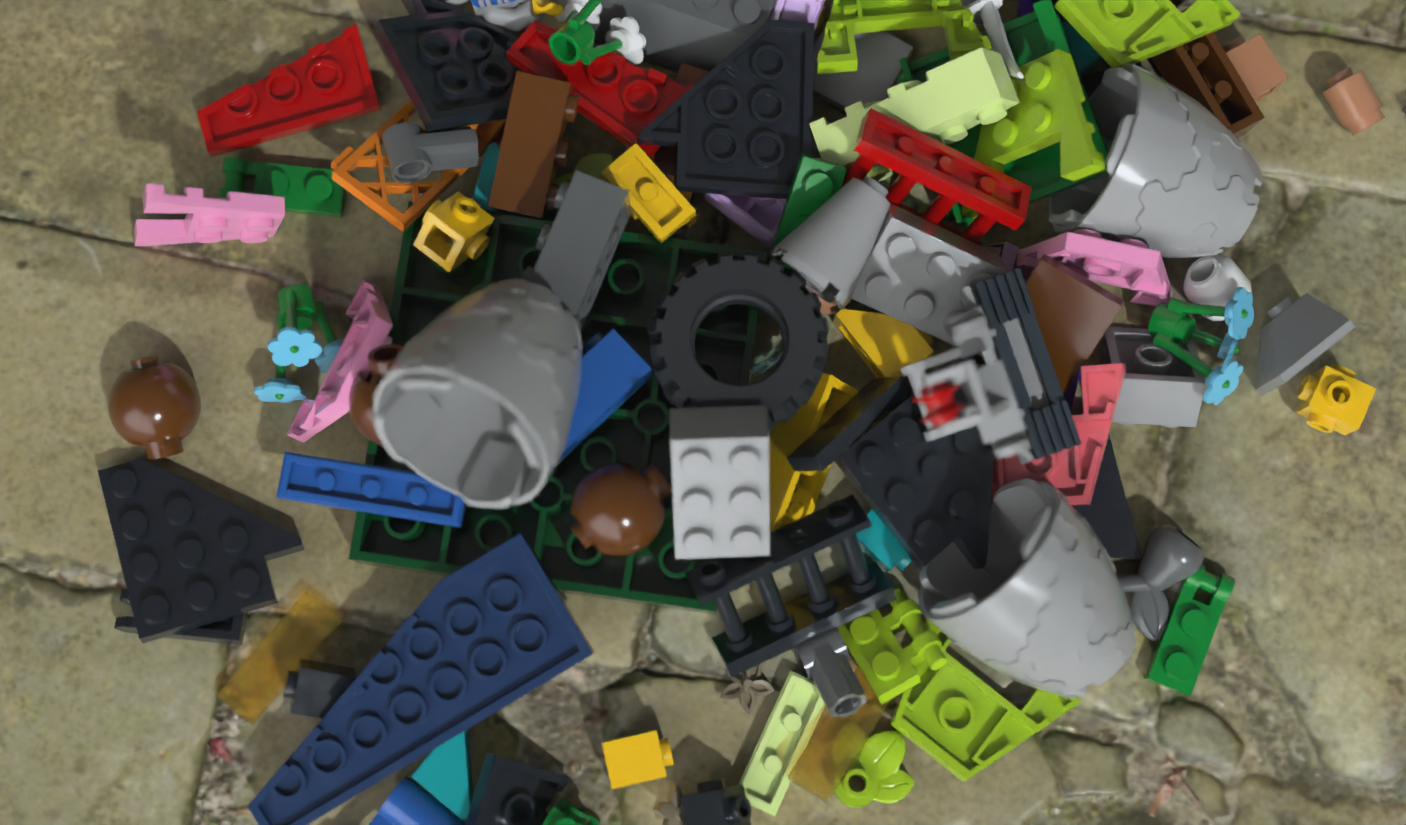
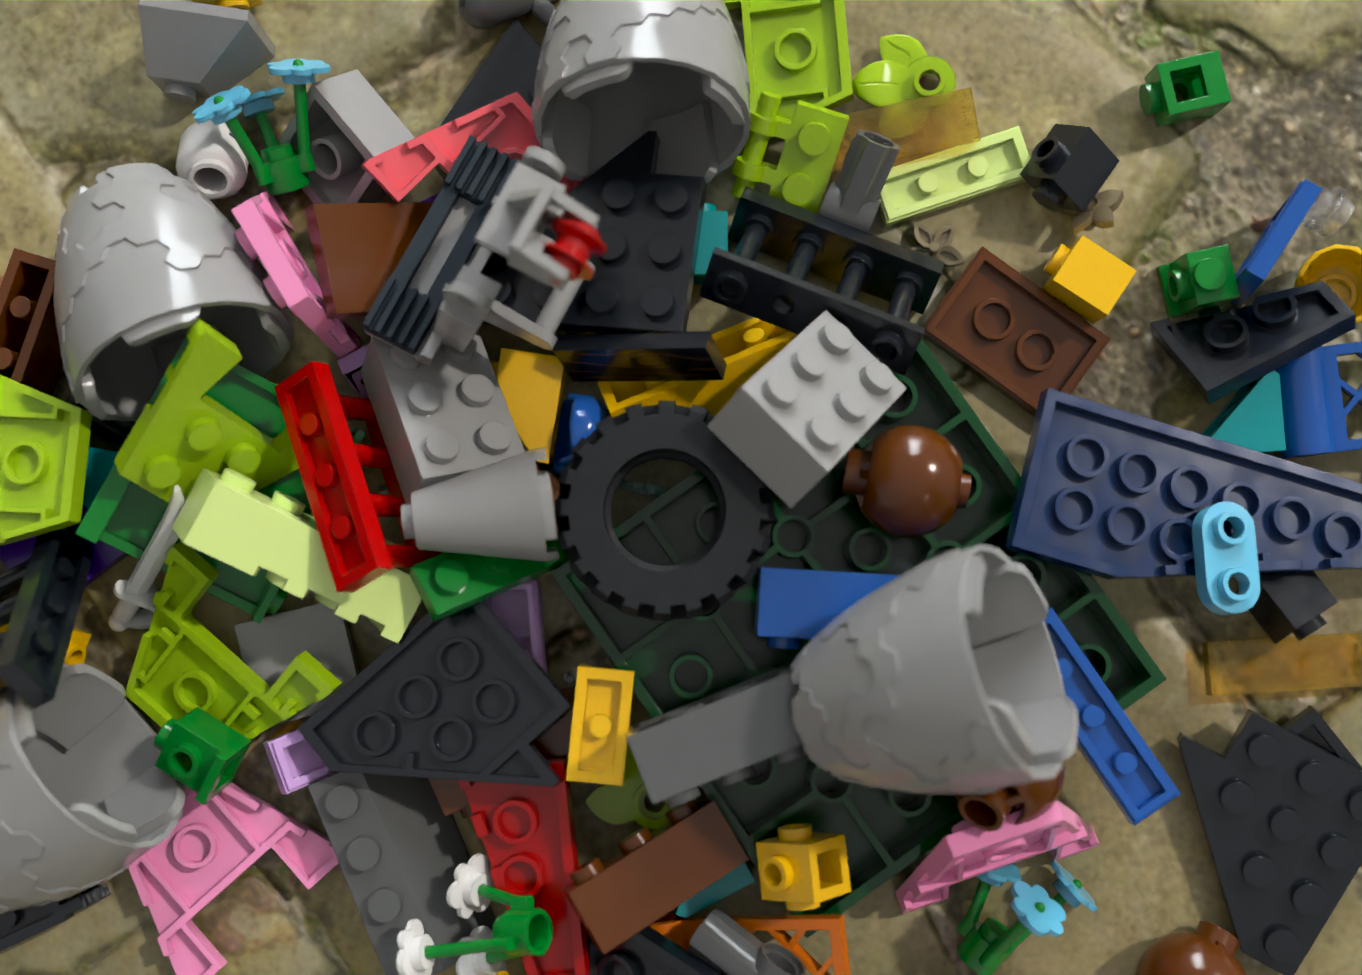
camera: 135 degrees left, 5 degrees up
none -> blue hair [553,393,610,474]
none -> reddish brown tile [923,246,1111,417]
none -> medium azure plate [1192,501,1260,616]

